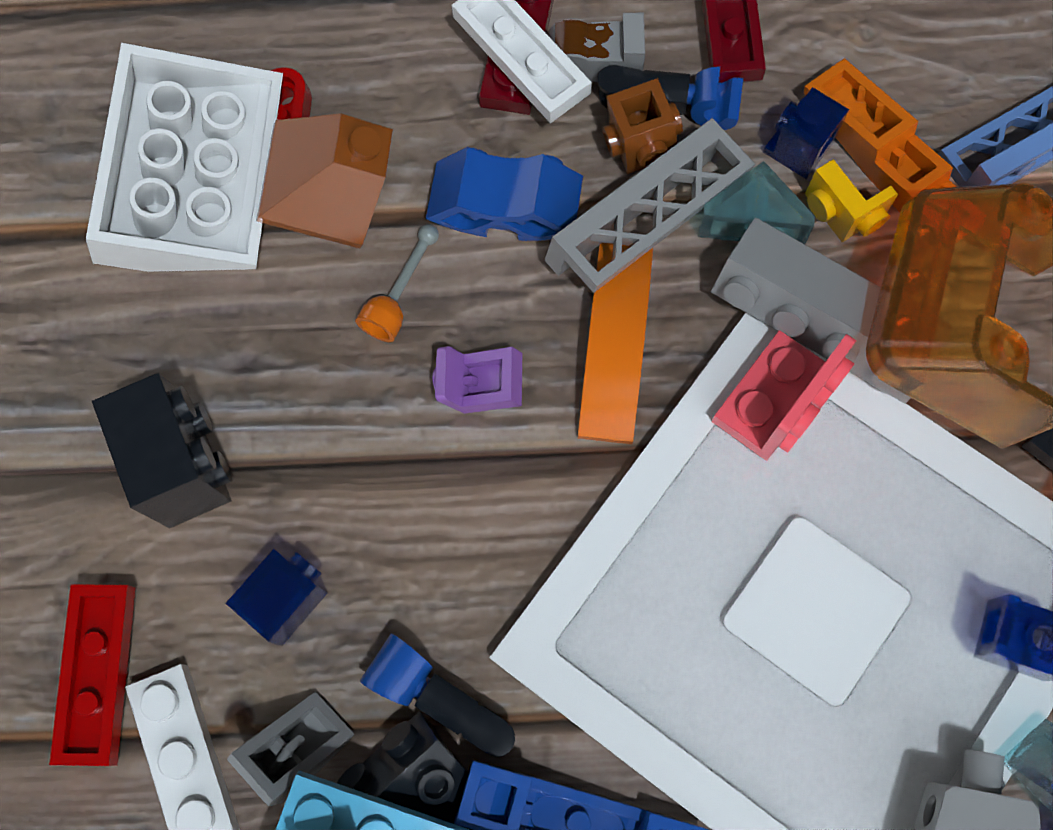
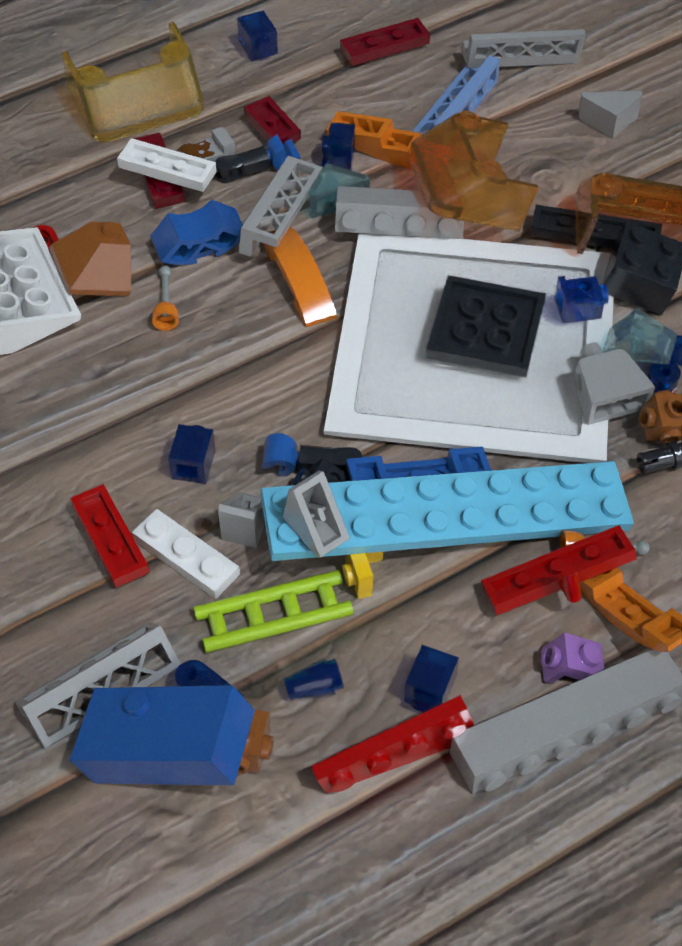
camera: 35 degrees left, 20 degrees down
black brick [92,372,232,528] -> none
medium lavender bracket [432,346,523,414] -> none
dark orange brick [602,78,683,174] -> none
coral bracket [711,330,857,461] -> none
yellow bracket [805,159,898,242] -> none
none -> black plate [426,275,546,378]

